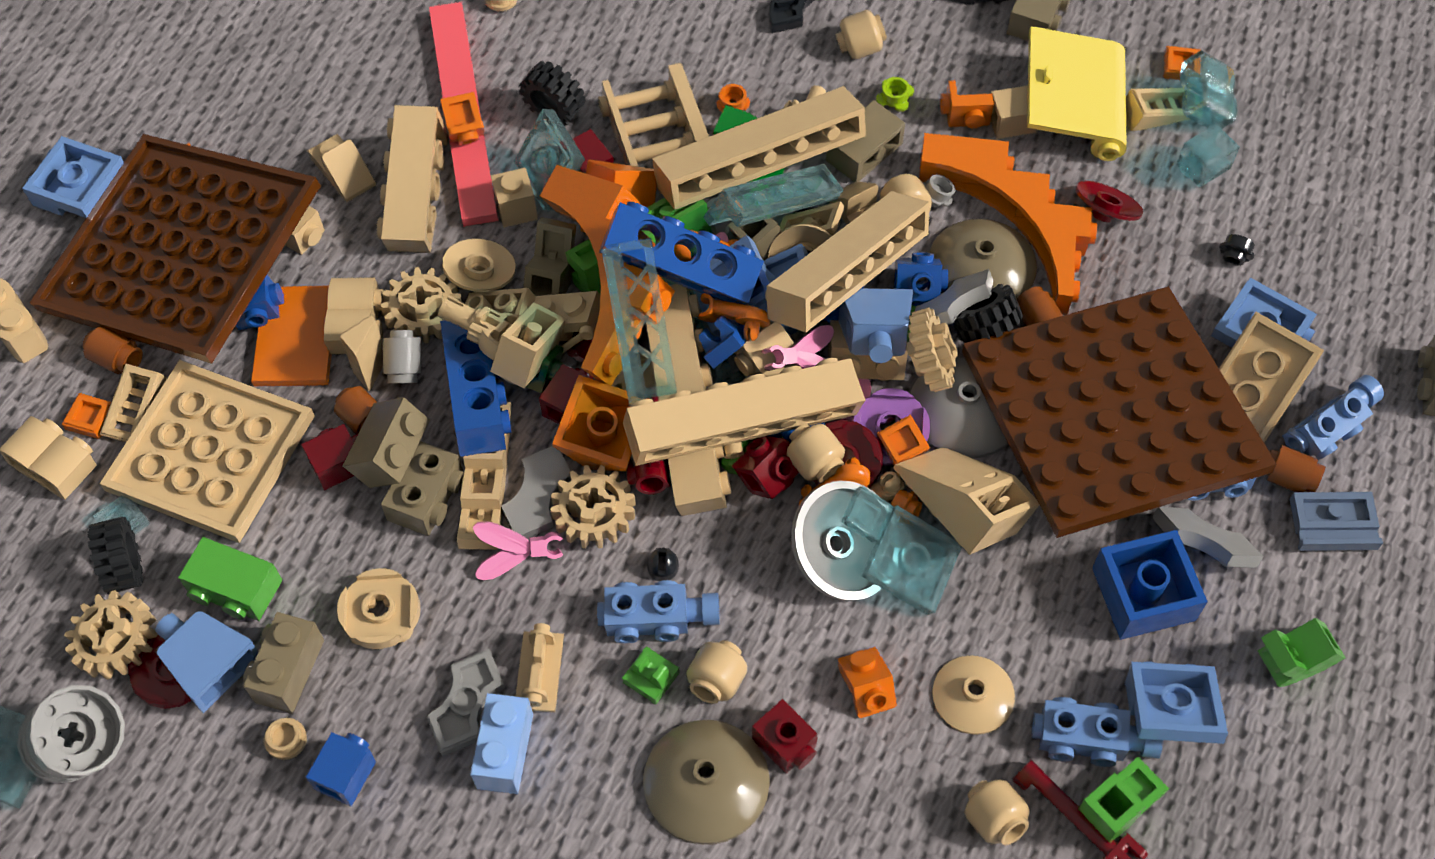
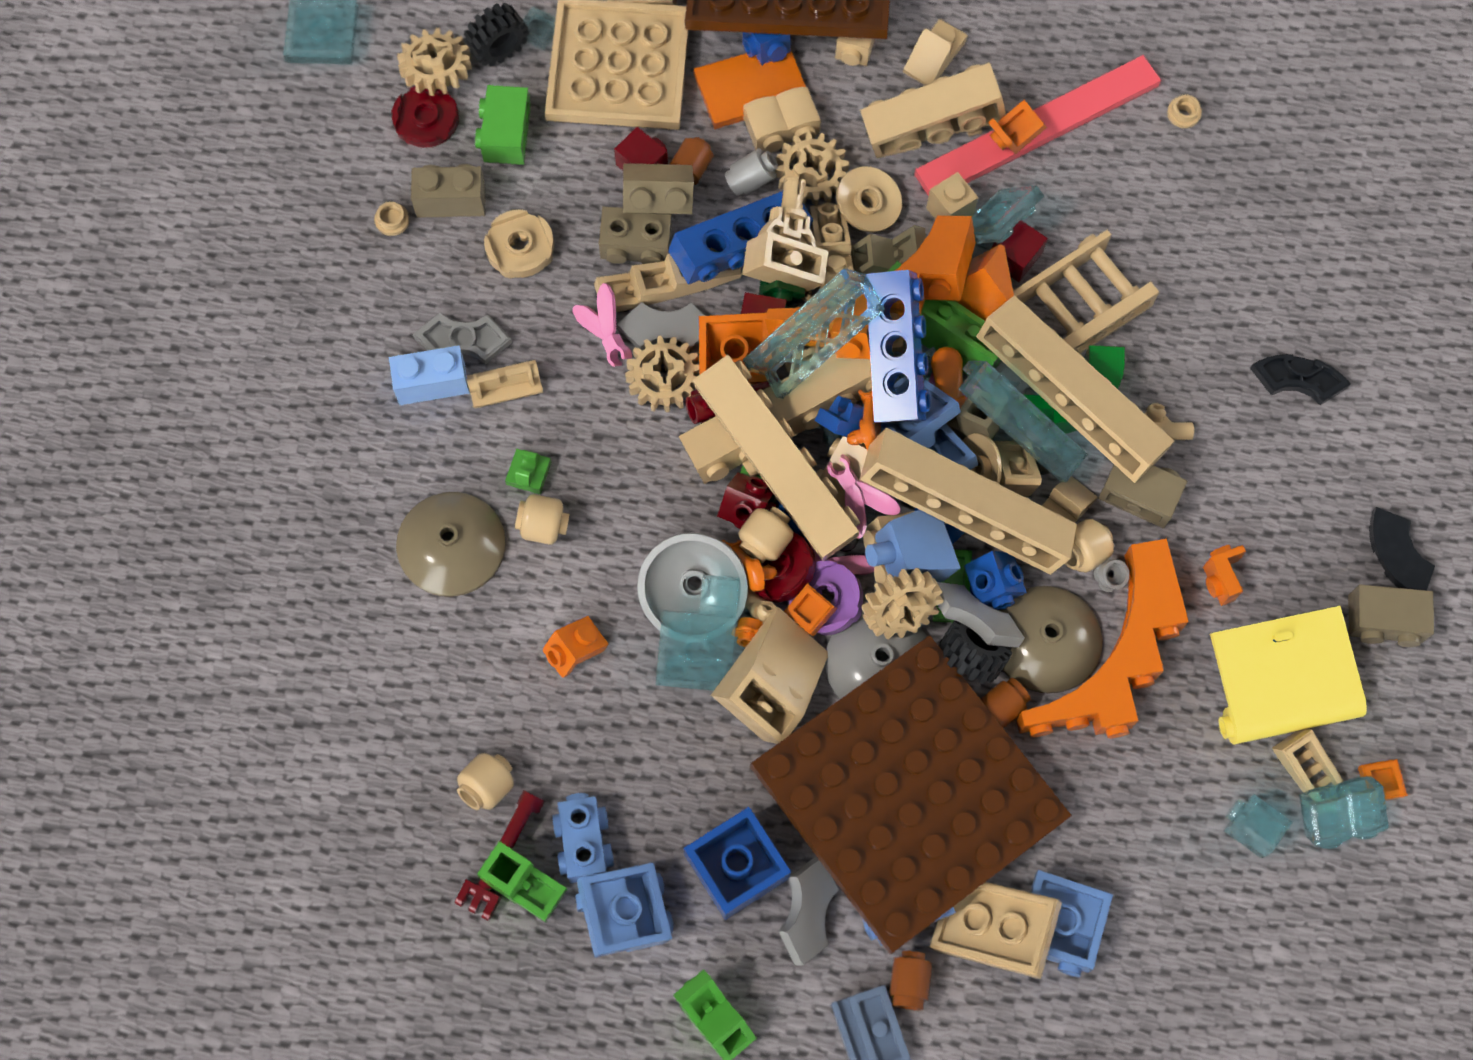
camera: 70 degrees right, 10 degrees up
light grey wheel [17,685,125,783] -> none
medium blue torso [155,611,258,713] -> none
blue brick [306,732,376,807] -> none
tan slope [340,315,383,391] -> none
black tyre [519,61,586,127] -> none
medium blue brick [597,580,720,643] -> none
black hinge [647,547,679,581] -> none
orange plate [716,84,750,112] -> none
dark red brick [752,698,818,774] -> none
tan head [835,10,887,60] -> none
lime plate [876,77,914,112] -> none
tan dish [932,656,1015,735] -> none
tan brick [991,86,1037,139] -> none
dark red dish [1075,181,1143,223] -> none
black plate [1219,234,1255,266] -> none
medium blue brick [1282,375,1384,460] -> none

